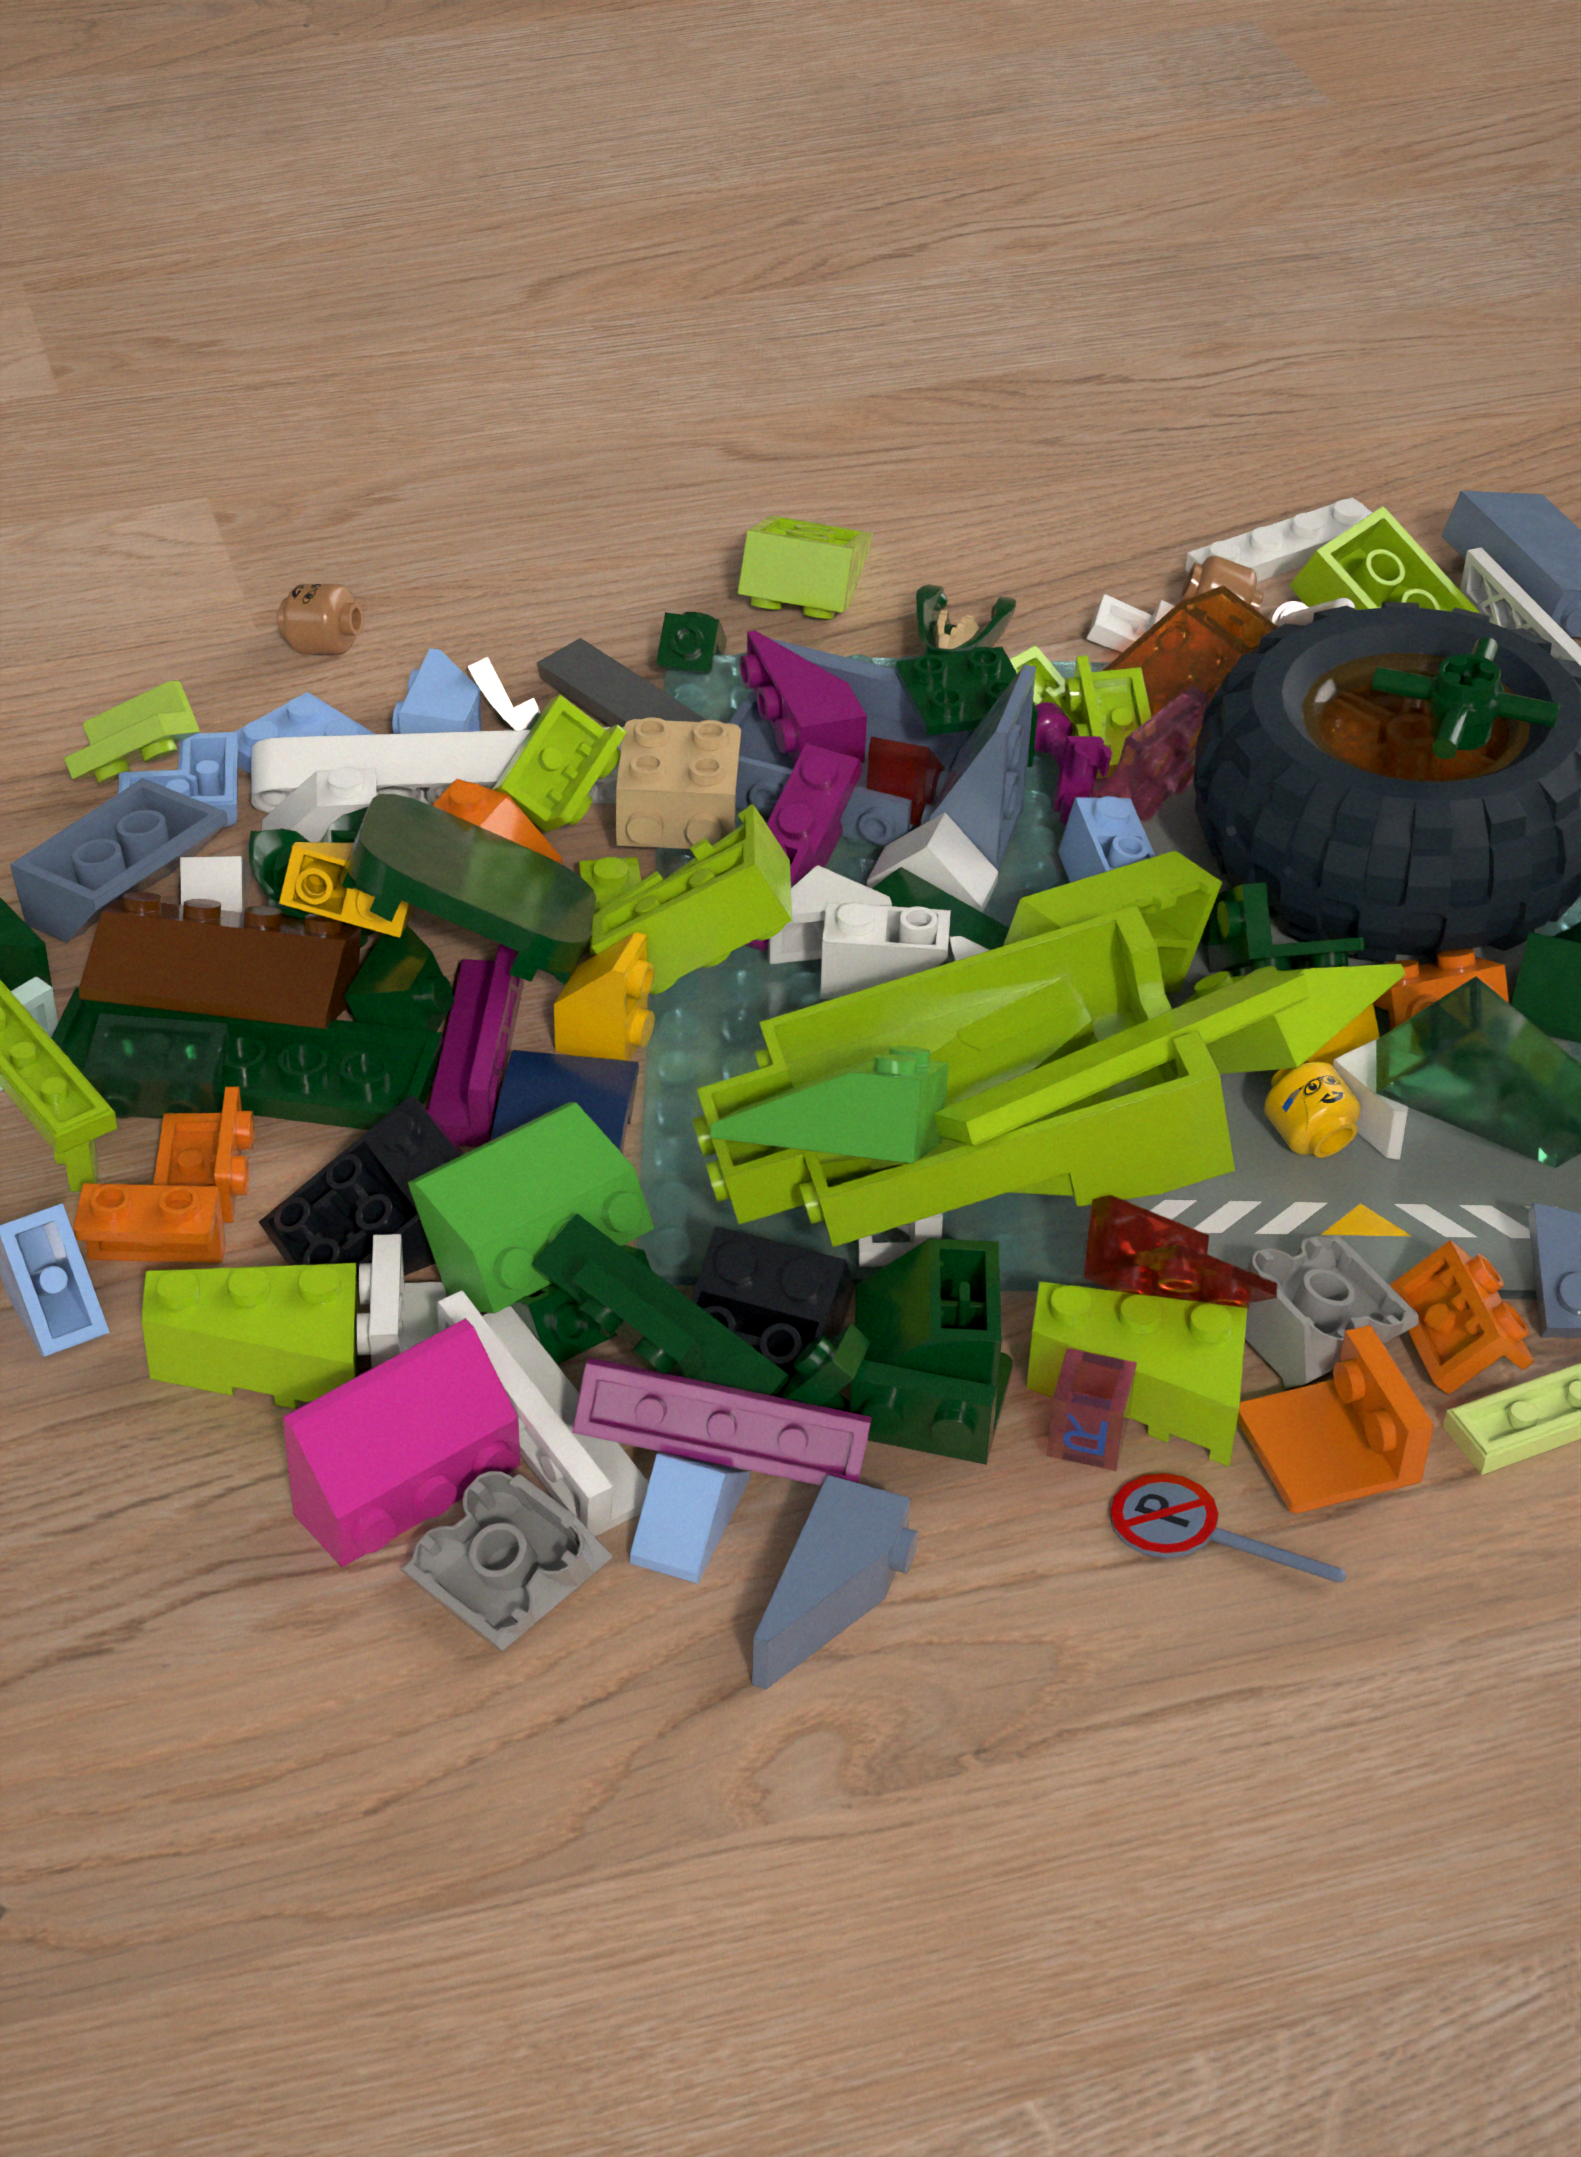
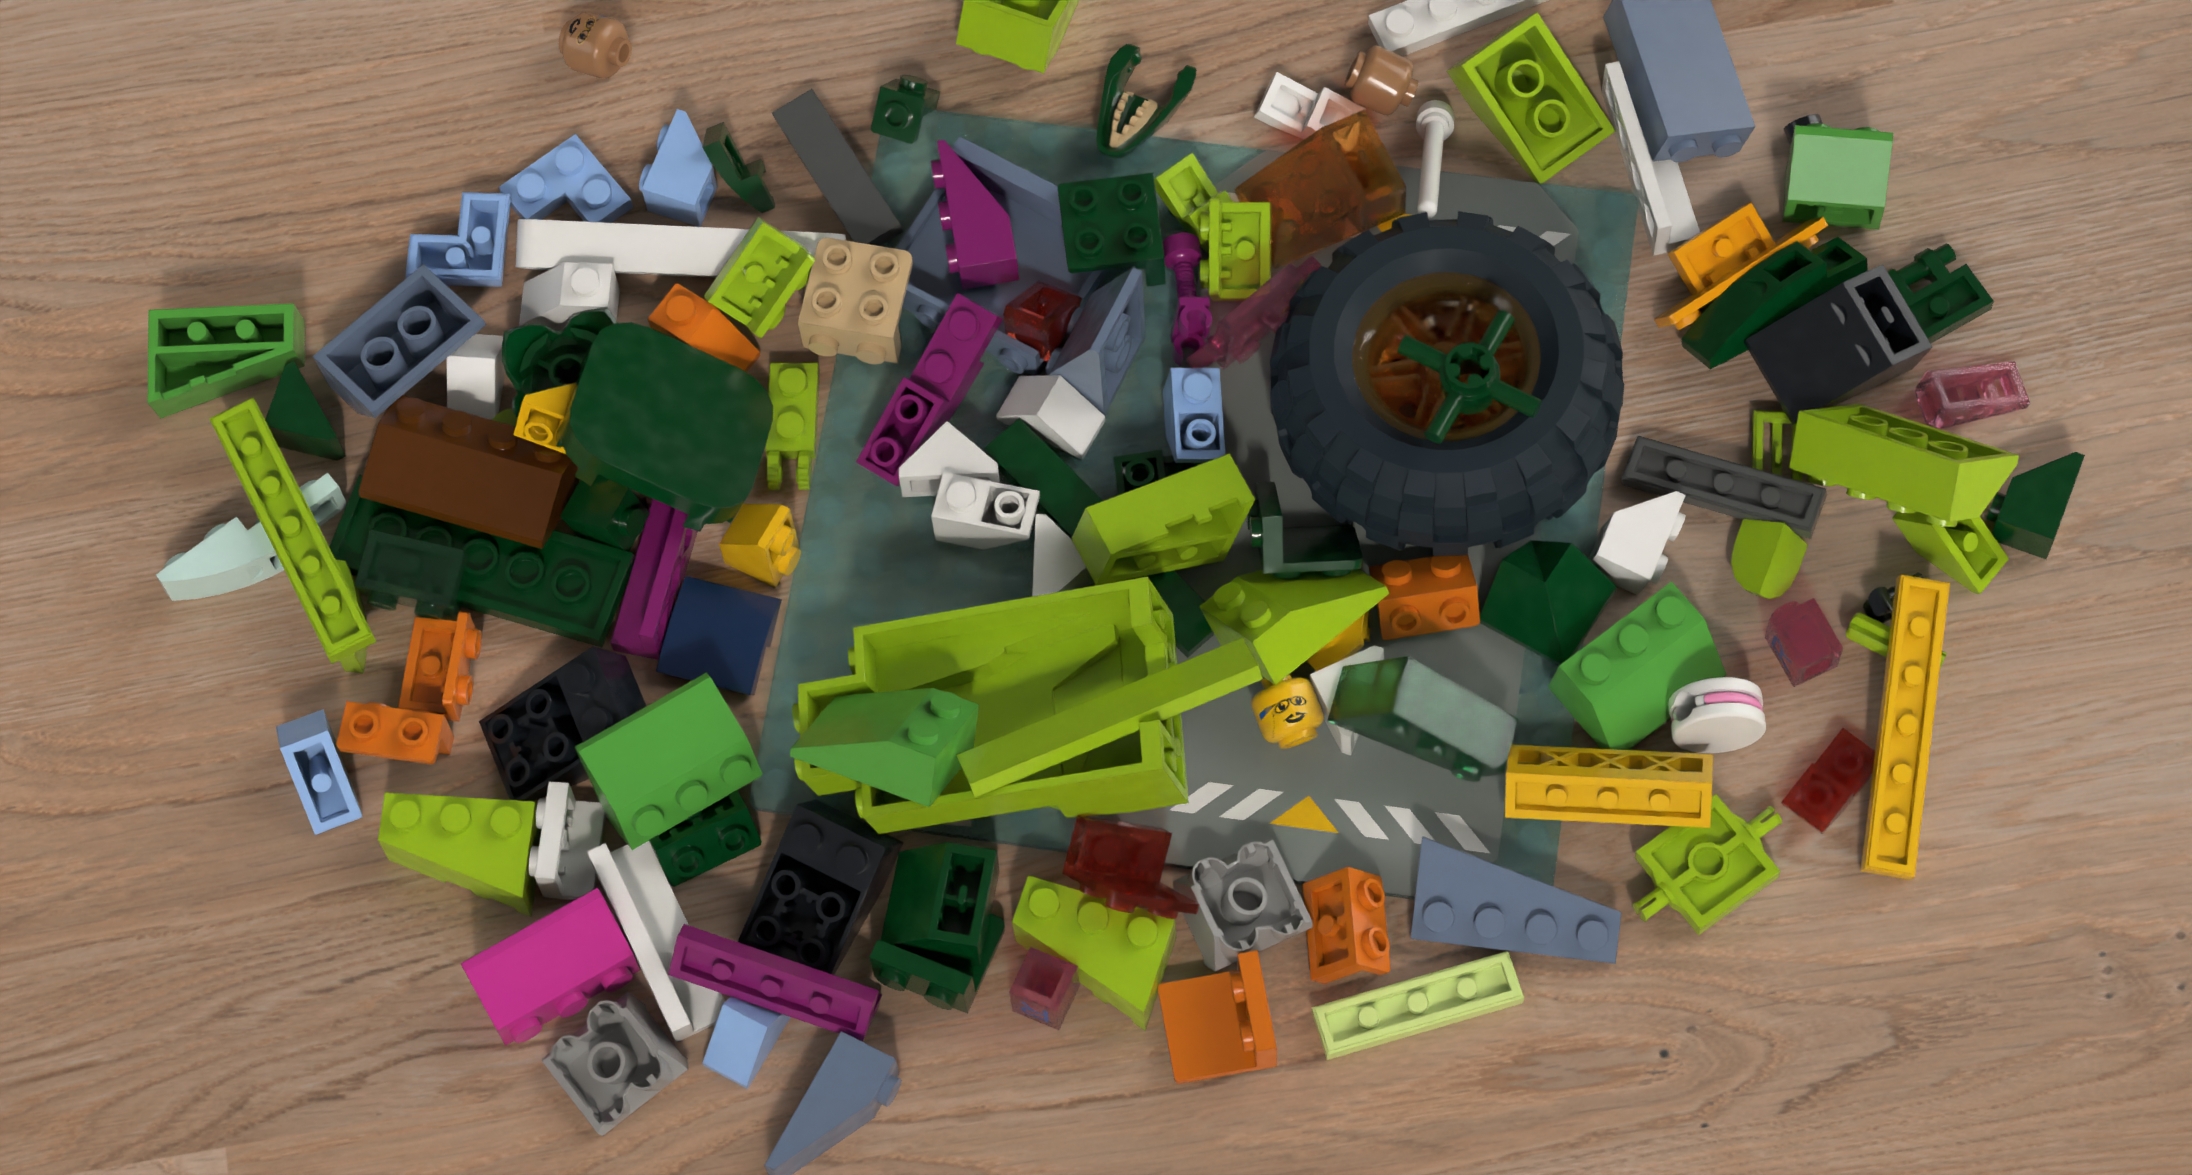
camera: 15 degrees right, 25 degrees up
lime bracket [64,680,200,784] -> none
dark green bracket [532,1213,789,1397] -> none
lime wedge [591,804,792,995] -> none
dark green bracket [781,1323,871,1412] -> none
piece [1110,1473,1346,1583] -> none

